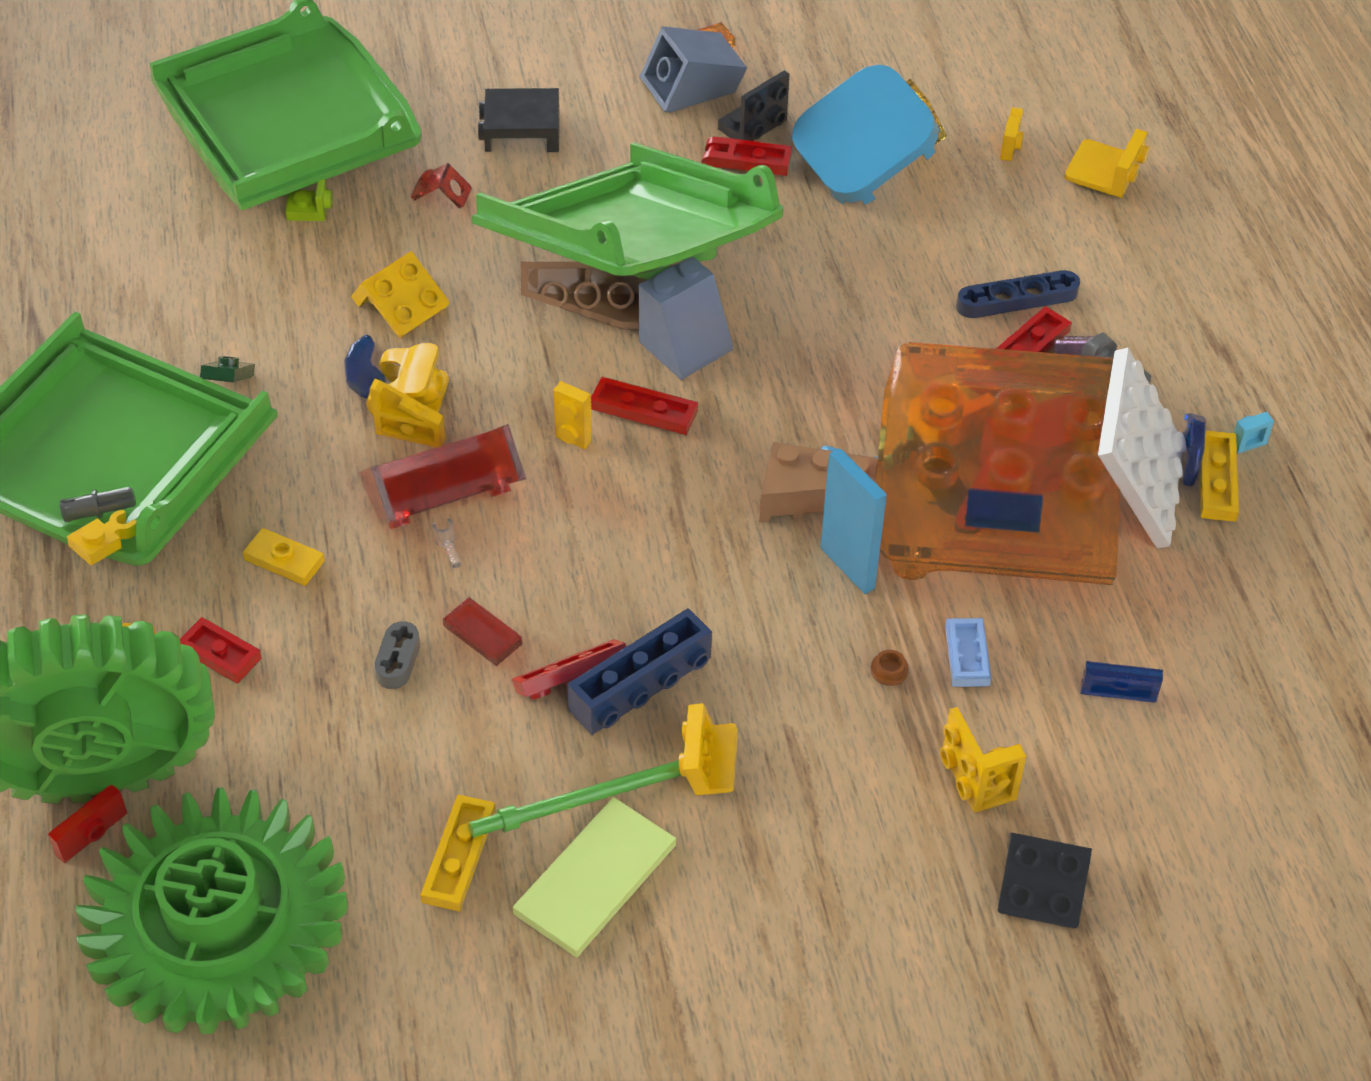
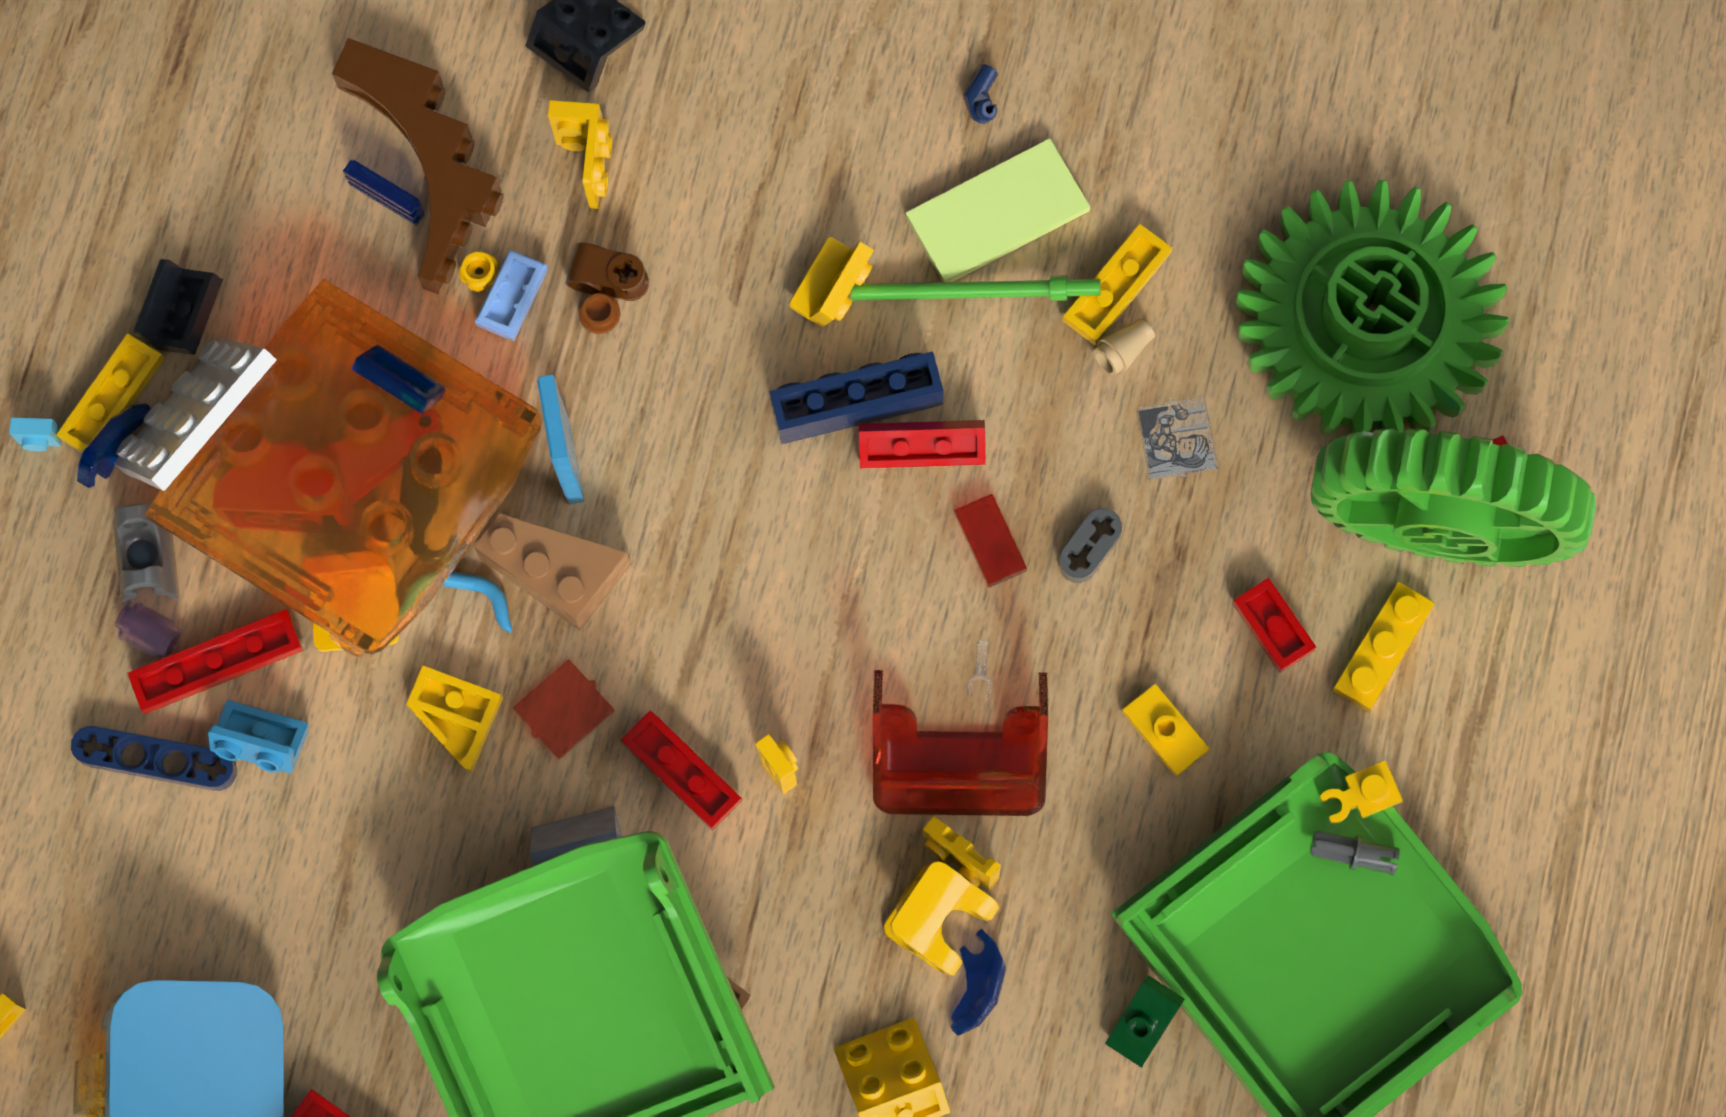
camera: 150 degrees left, 25 degrees up
none -> black bracket [134,259,223,355]
none -> dark azure bracket [208,700,309,774]
none -> reddish brown arch [332,38,504,294]
none -> yellow wing [406,665,503,773]
none -> yellow plate [459,252,499,292]
none -> clear red piece [513,659,615,760]
none -> reddish brown piece [565,242,649,301]
none -> dark blue arm [963,64,998,124]
none -> tan cone [1092,319,1155,377]
none -> clear piece [1137,397,1218,480]

